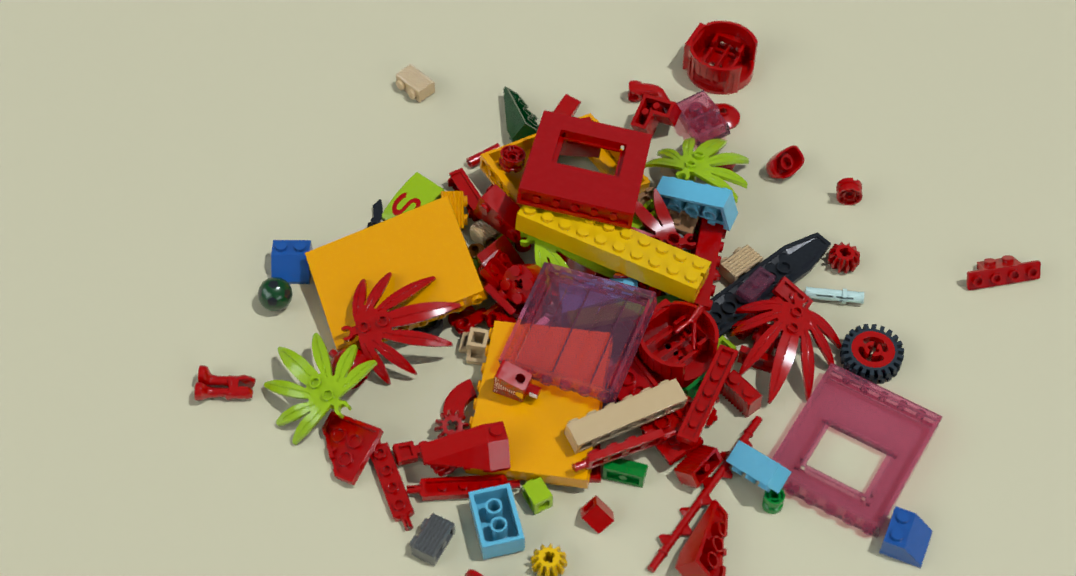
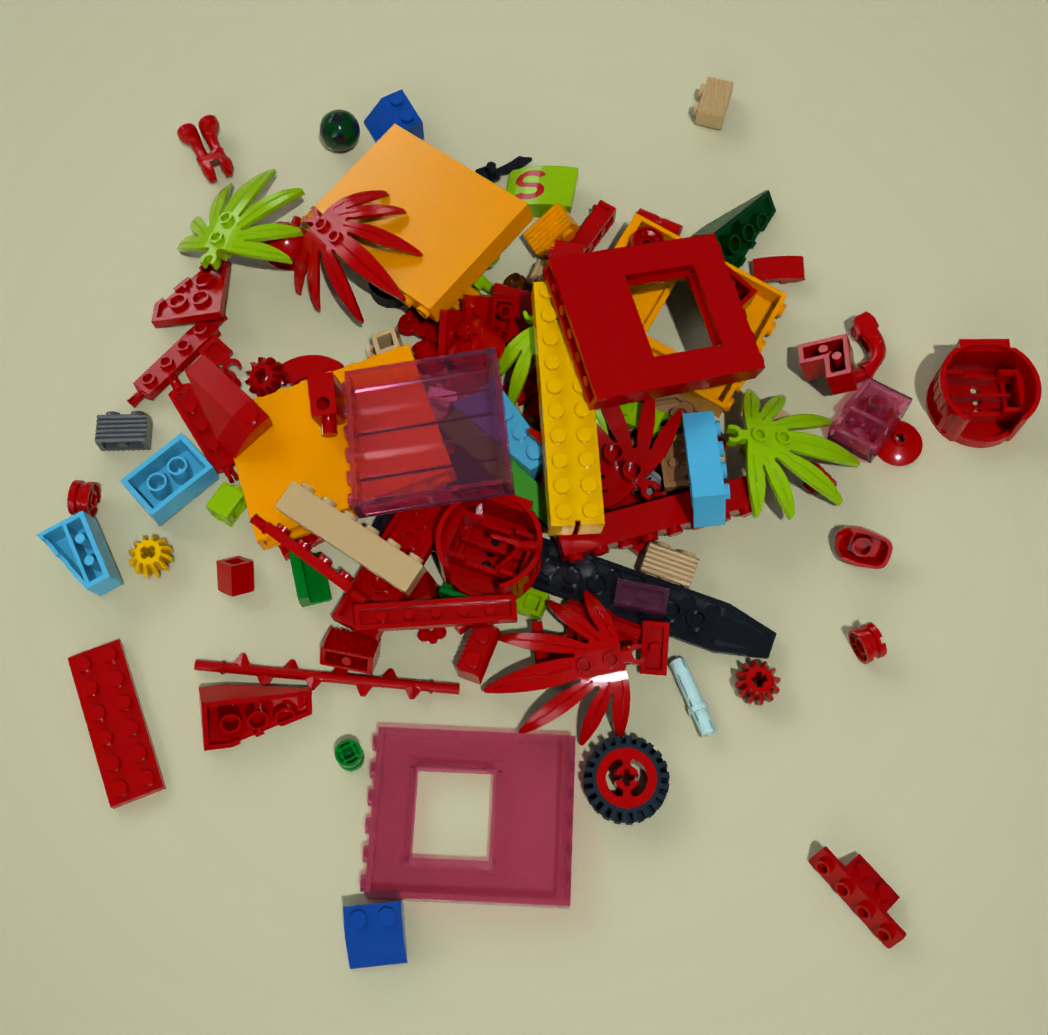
camera: 60 degrees right, 15 degrees up
medium azure brick [726,440,792,493] -> none

